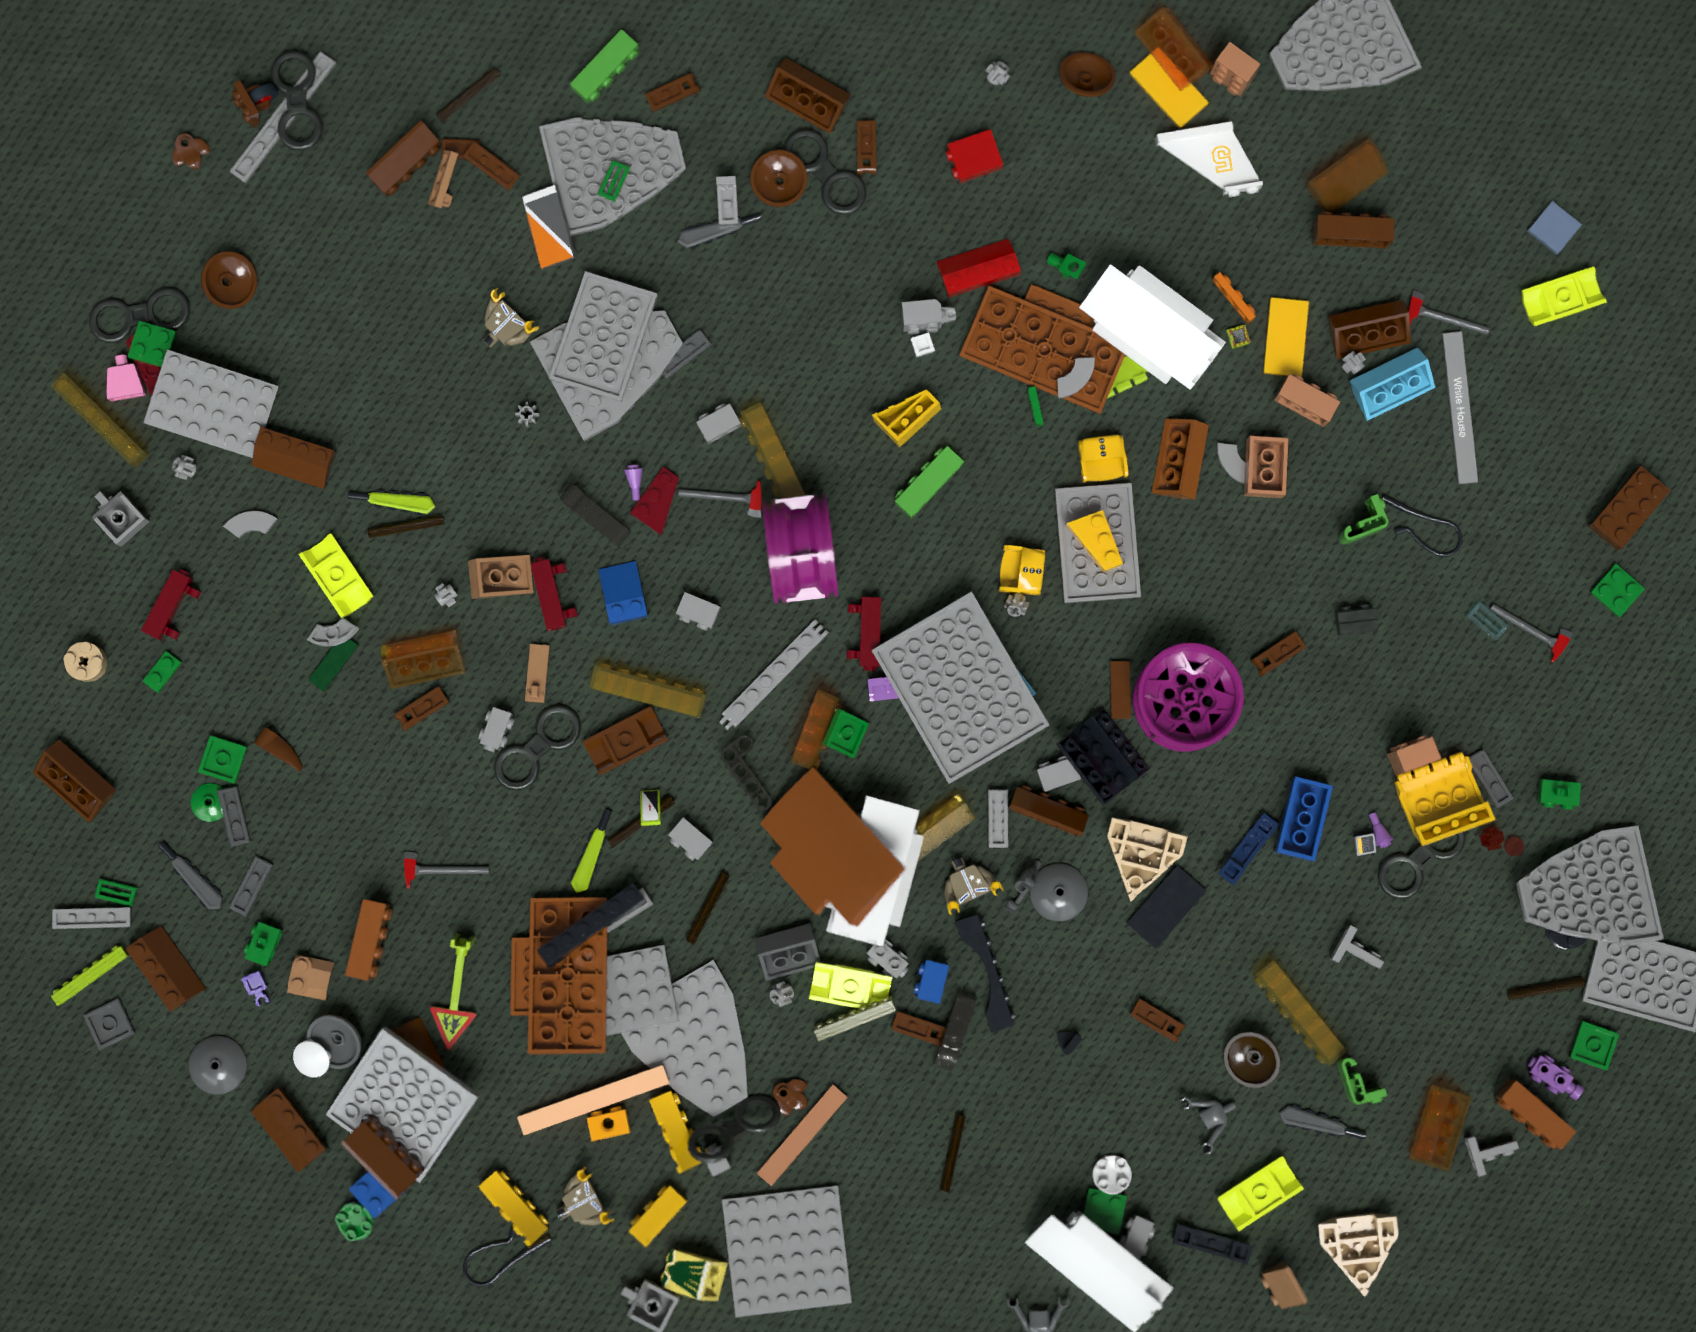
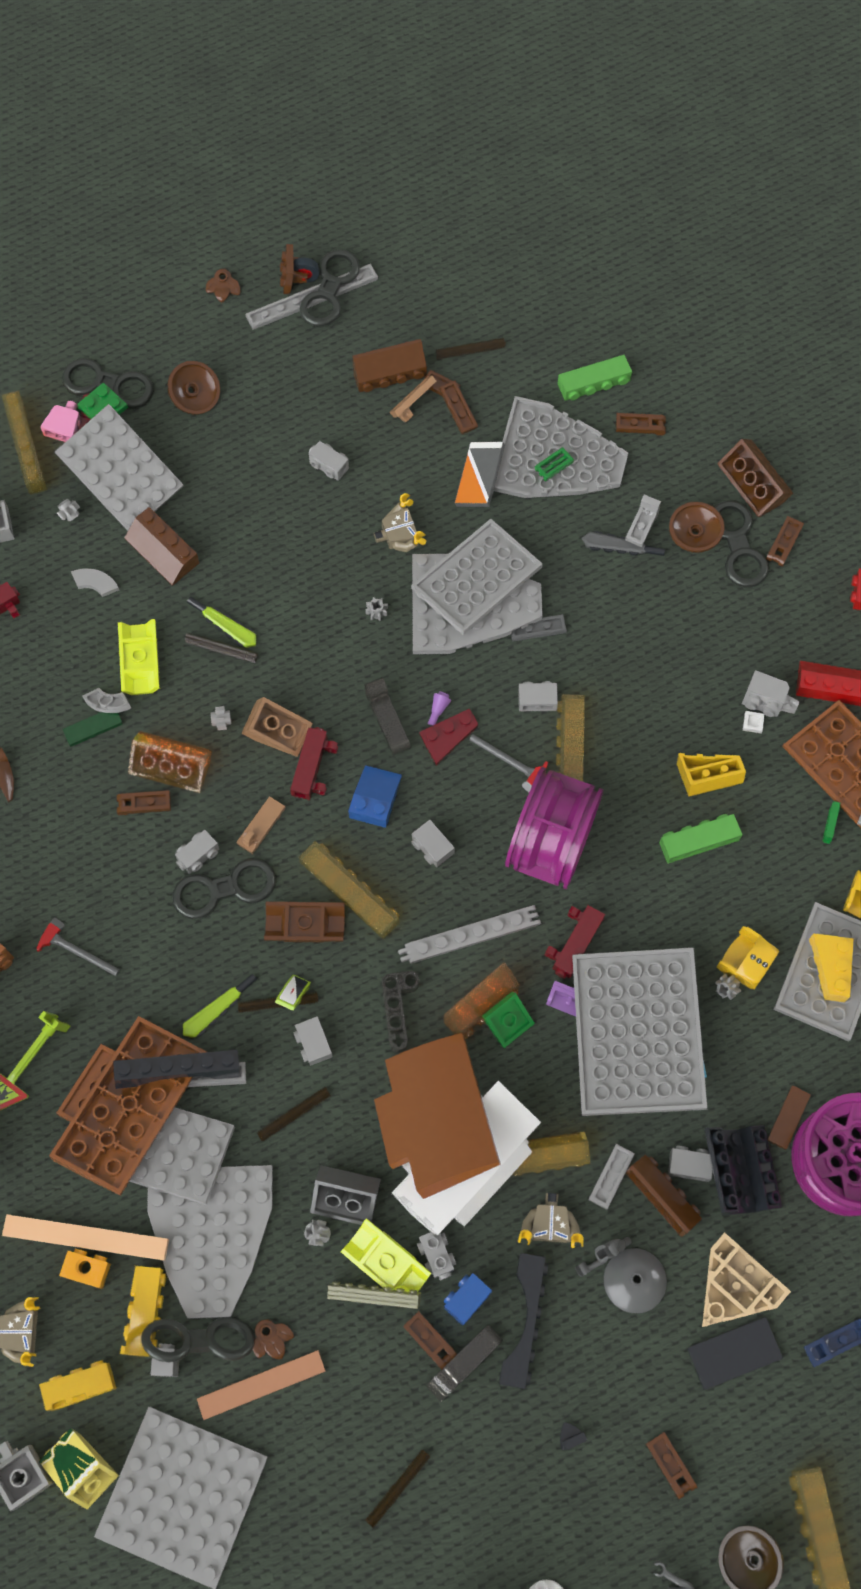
camera: 30 degrees right, 15 degrees down
none -> light grey brick [309,441,349,481]

